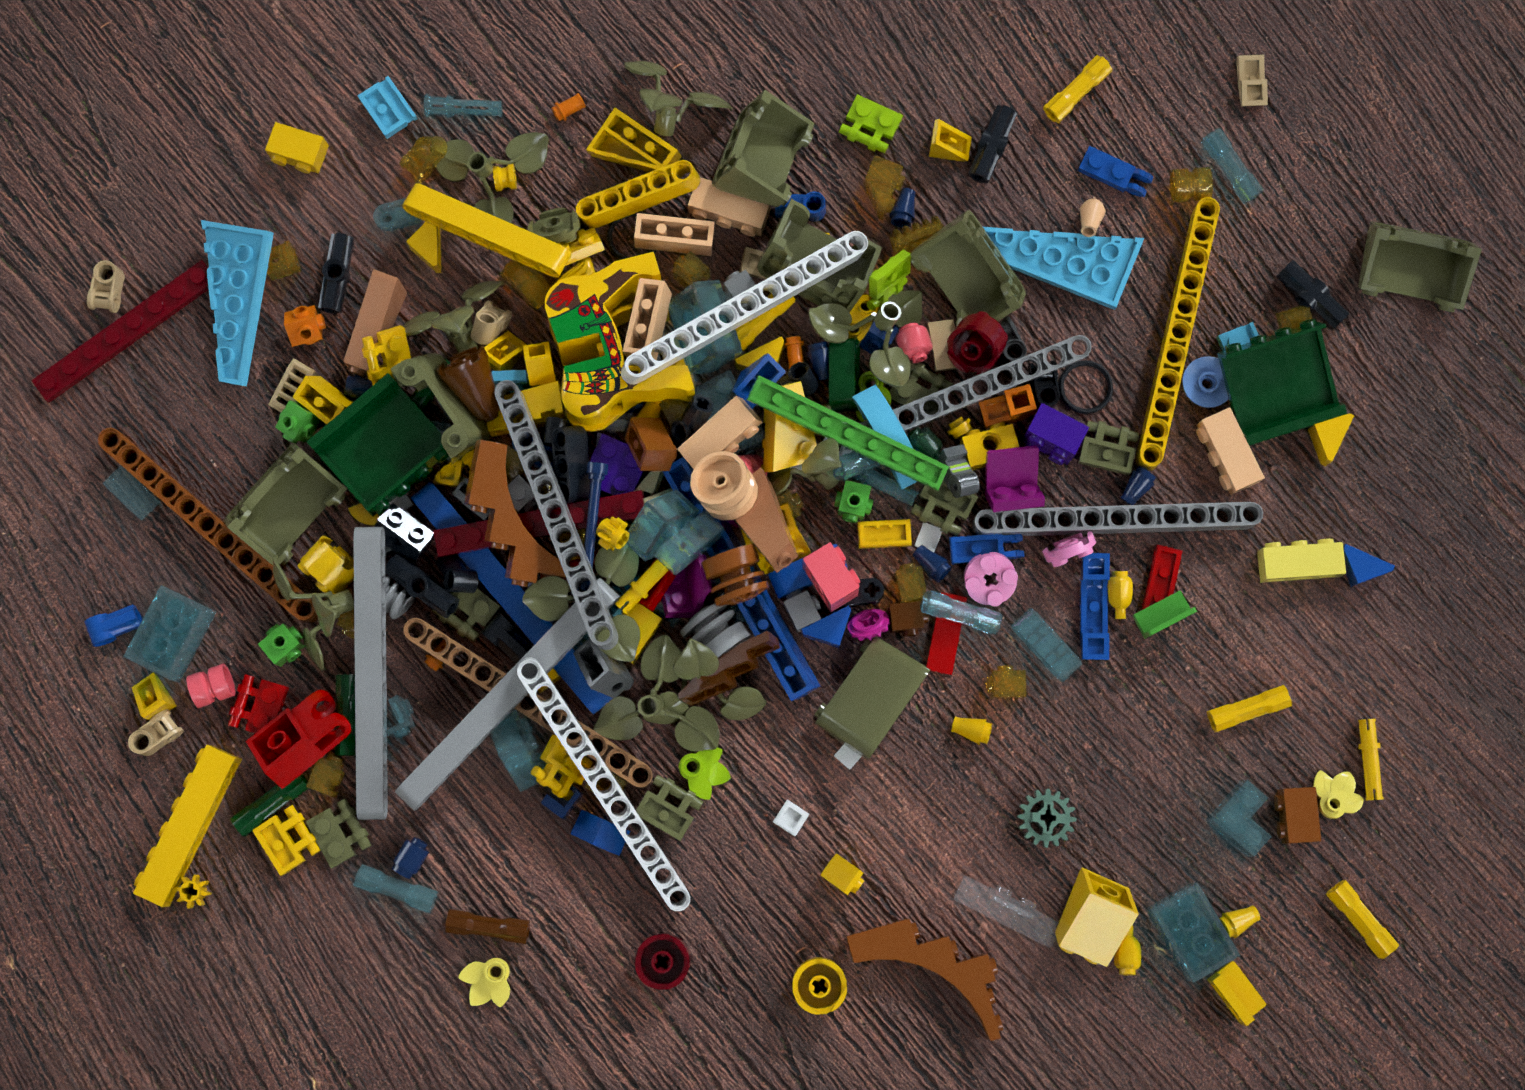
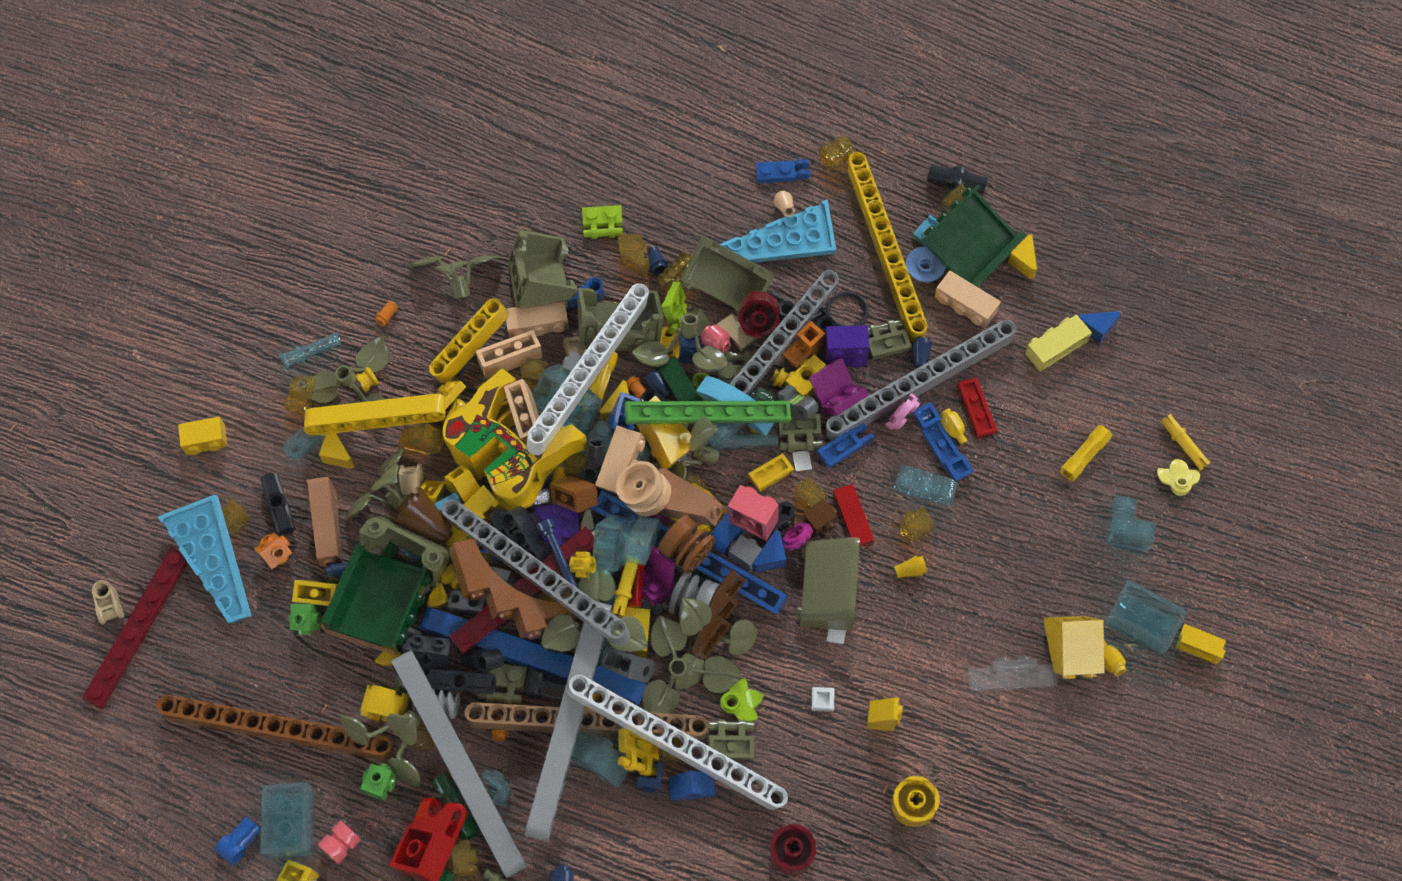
camera: 30 degrees left, 15 degrees down
clear light blue slope [102,465,161,521] -> none
olive windscreen [223,443,347,566] -> none
red plate [228,674,289,733] -> none
tan slope [268,358,319,412] -> none
medium azure plate [357,76,417,139] -> none
yellow plate [362,325,411,385] -> none
olive plate [528,208,580,243] -> none
yellow wedge [586,108,682,172] -> none
bright green brick [834,480,874,523] -> none
dark orange arch [846,918,1003,1041] -> none
dark blue cone [912,544,952,583] -> none
clear light blue axle [920,590,1002,635] -> none
yellow slope [929,119,972,162] -> none
bright pink plate [964,552,1018,606] -> none
black piece [968,105,1017,184] -> none
sand green gear [1017,789,1077,848] -> none
yellow axle [1043,55,1113,124] -> none
bright green panel [1132,590,1197,639] -> none
clear light blue axle [1201,128,1264,204] -> none
yellow cone [1217,905,1260,939] -> none
tan slope [1236,55,1268,107] -> none
dark orange brick [1274,787,1321,844] -> none
yellow axle [1326,880,1399,959] -> none
olive windscreen [1358,221,1482,312] -> none

